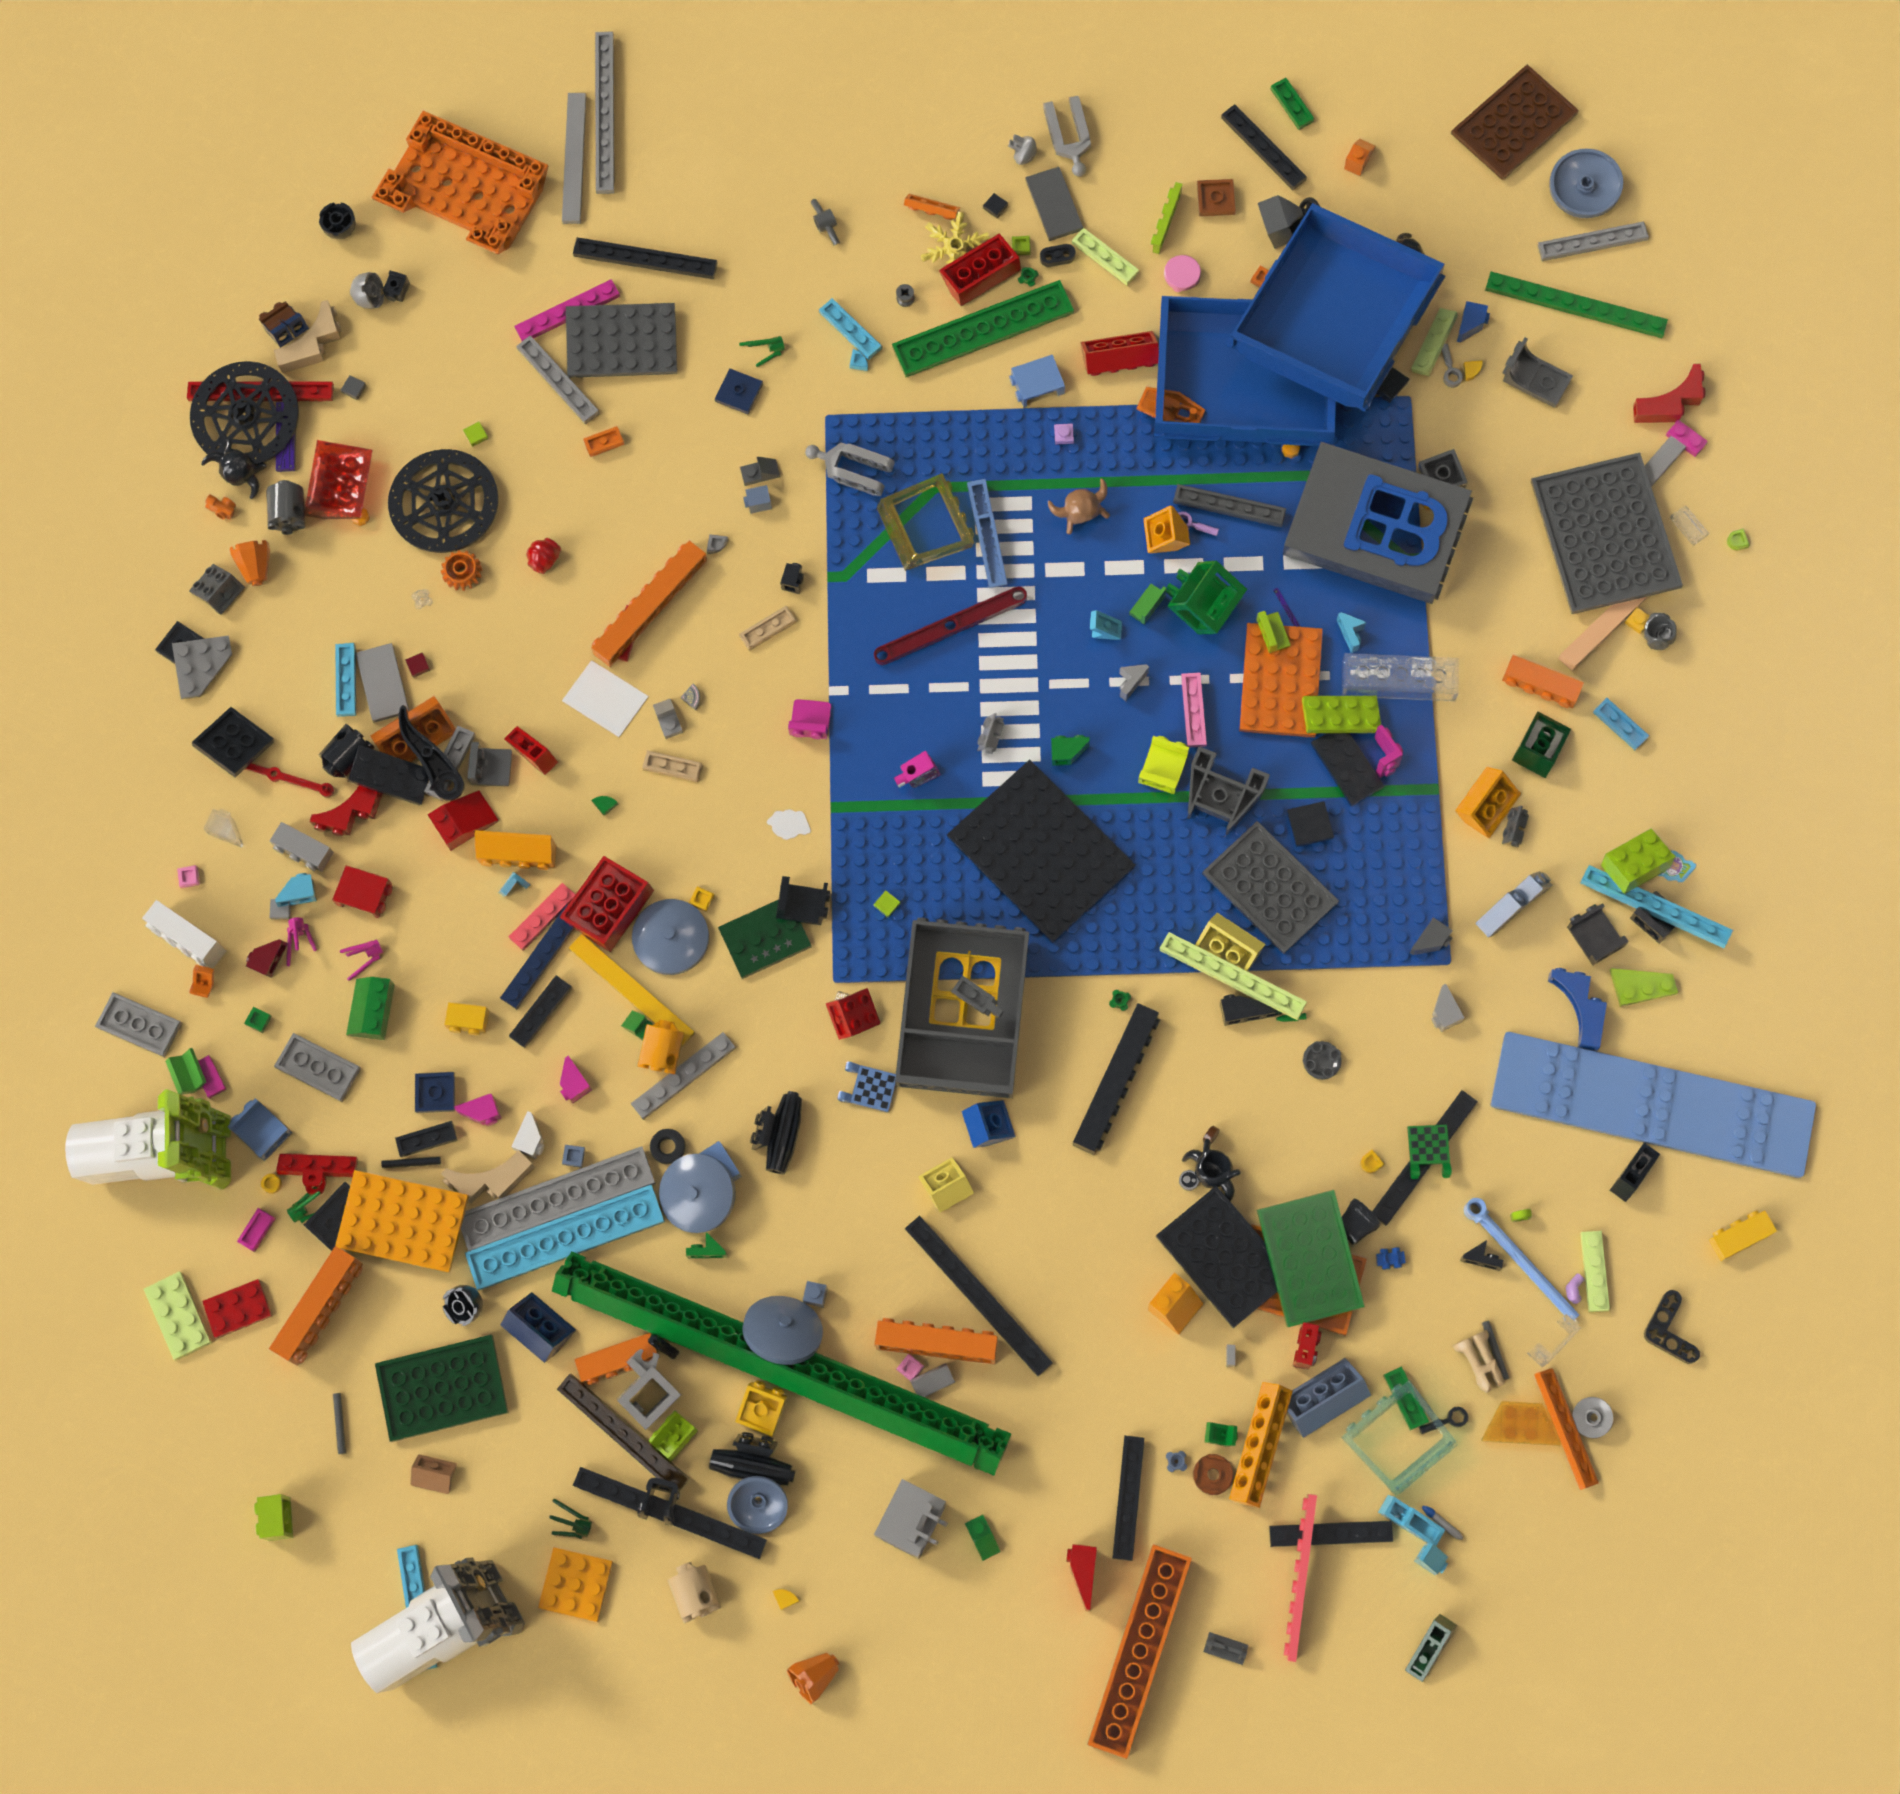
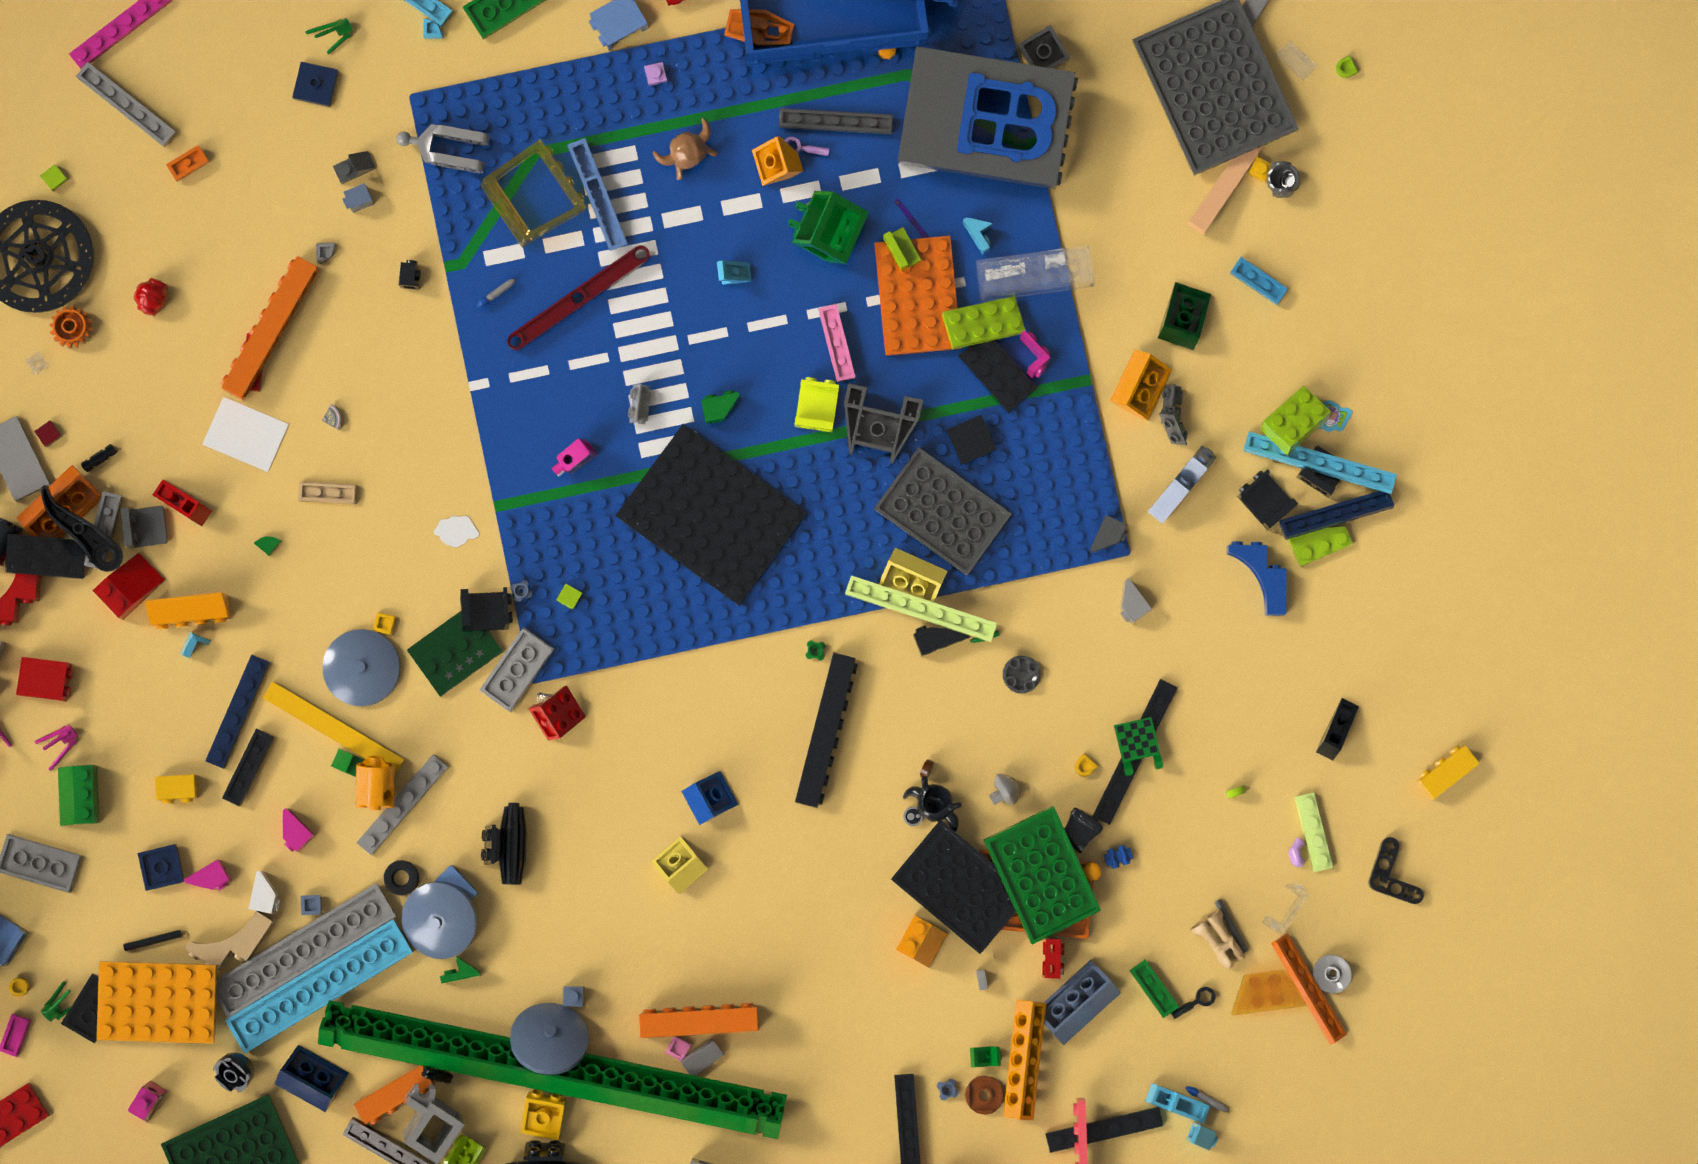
camera: 20 degrees left, 10 degrees up
orange brick [269,1246,363,1366] -> none
red plate [276,1154,358,1195] -> none
black plate [395,1121,458,1158] -> none
coral plate [508,883,575,951] -> none
red slope [560,856,654,952] -> none
dark grey plate [566,303,677,378] -> none
light grey slope [653,699,683,739] -> none
tan tile [739,606,796,651] -> none
dark pink bracket [788,699,831,739] -> none
medium blue flag [837,1061,896,1112] -> none
dark grey panel [895,918,1029,1099] -> none
black plate [905,1215,1053,1377] -> none
dark grey hinge [951,975,1004,1018] -> none
light grey slope [1119,664,1149,701] -> none
bright green panel [1129,584,1167,625] -> none
clear light blue windscreen [1342,1380,1457,1497] -> none
black slope [1460,1240,1504,1271] -> none
light blue piece [1464,1198,1579,1323] -> none
medium blue plate [1490,1032,1816,1178] -> none
orange brick [1502,655,1584,708] -> none
none -> black axle [81,444,117,472]
none -> dark pink torso [128,1081,167,1123]
none -> light grey piece [477,279,516,308]
none -> light grey tile [480,627,555,712]
none -> sand blue plate [510,580,532,602]
none -> light grey piece [989,774,1020,805]
none -> light orange tile [1083,862,1101,882]
none -> dark grey hinge [1159,406,1188,445]
none -> dark blue plate [1279,491,1394,540]

